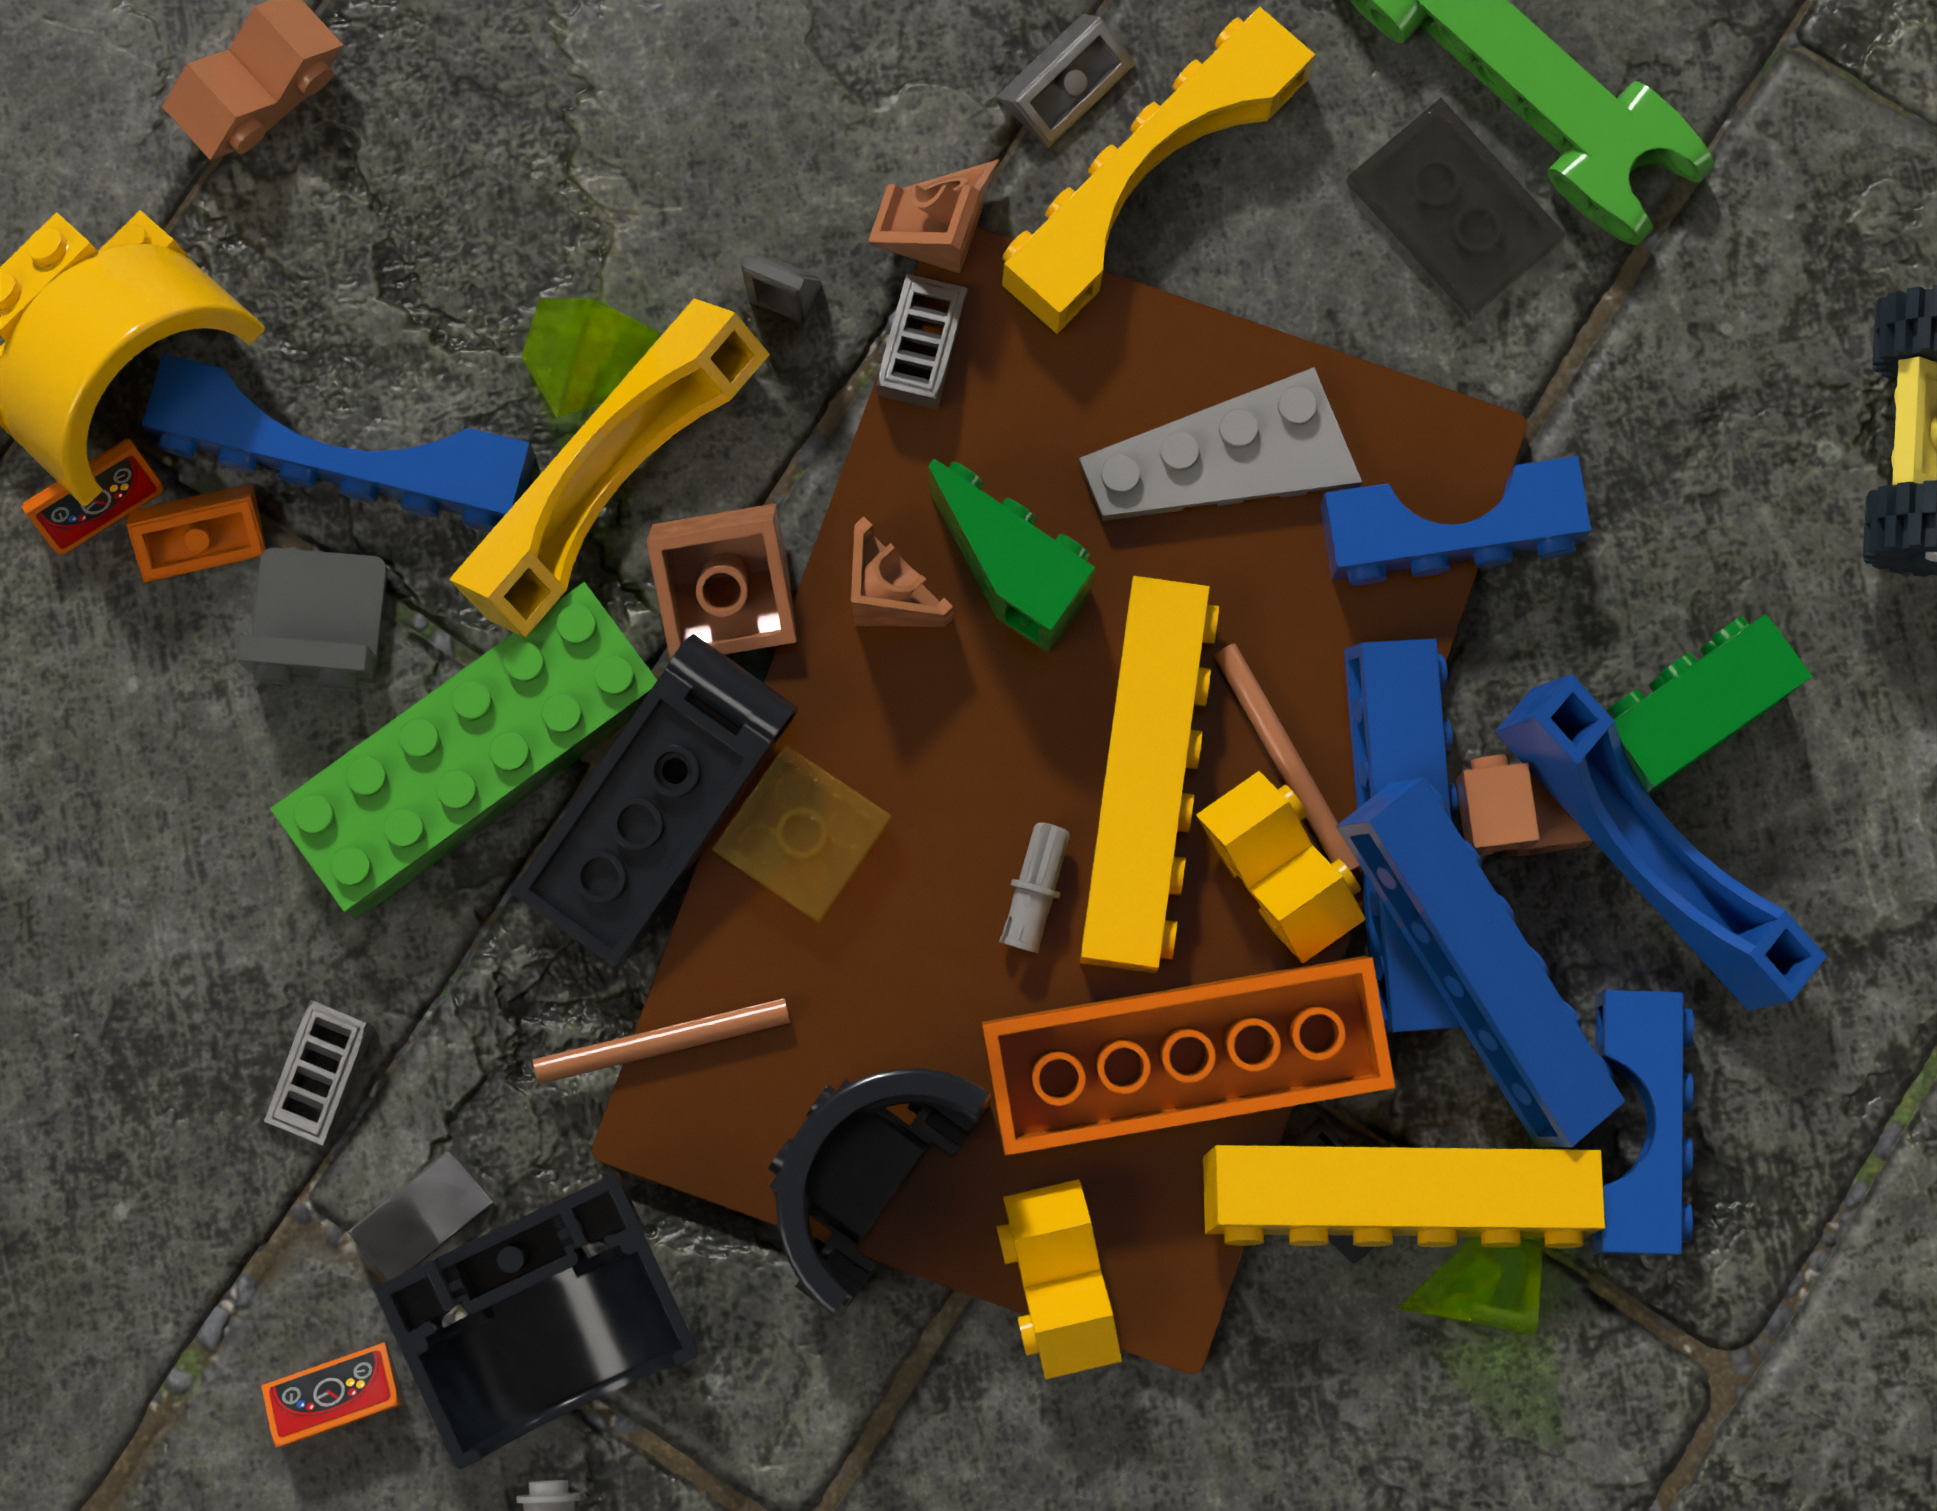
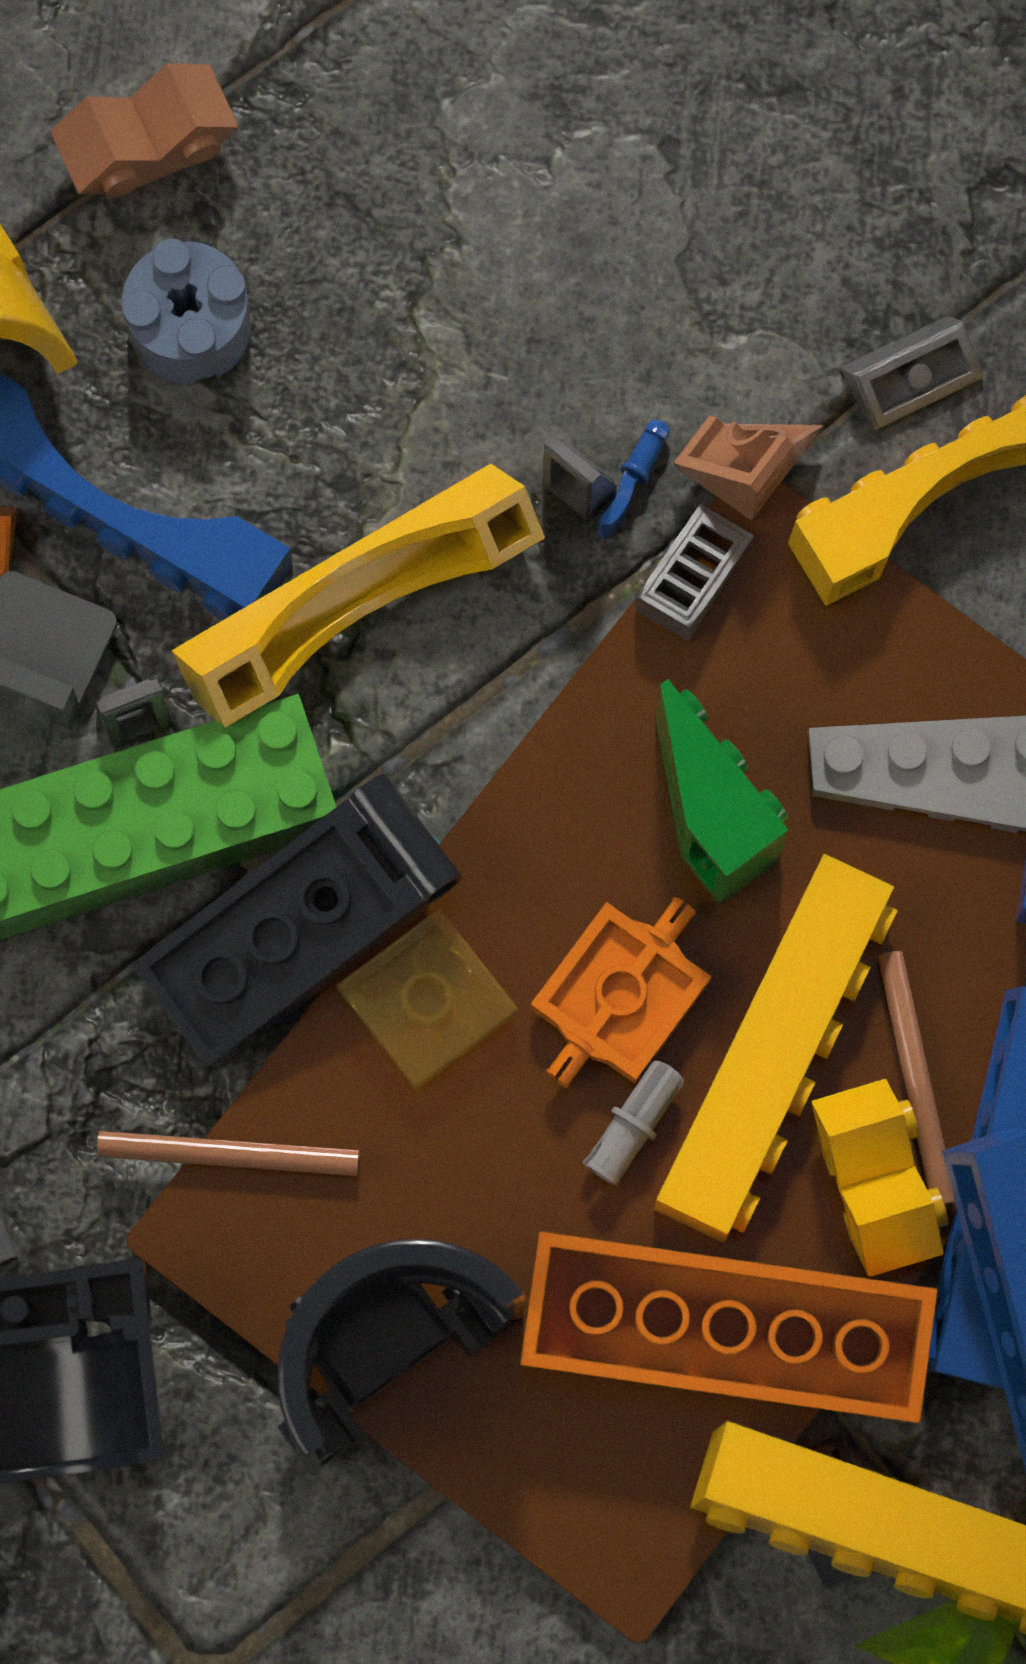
camera: 15 degrees right, 5 degrees down
clear neon green slope [521,298,660,418] -> none
nougat slope [646,503,797,660] -> none
nougat slope [851,516,954,627] -> none
yellow brick [996,1179,1122,1380] -> none
none -> flat silver slope [95,678,171,747]
none -> sand blue brick [122,239,251,385]
none -> orange plate [530,897,712,1088]
none -> blue piece [598,419,671,538]

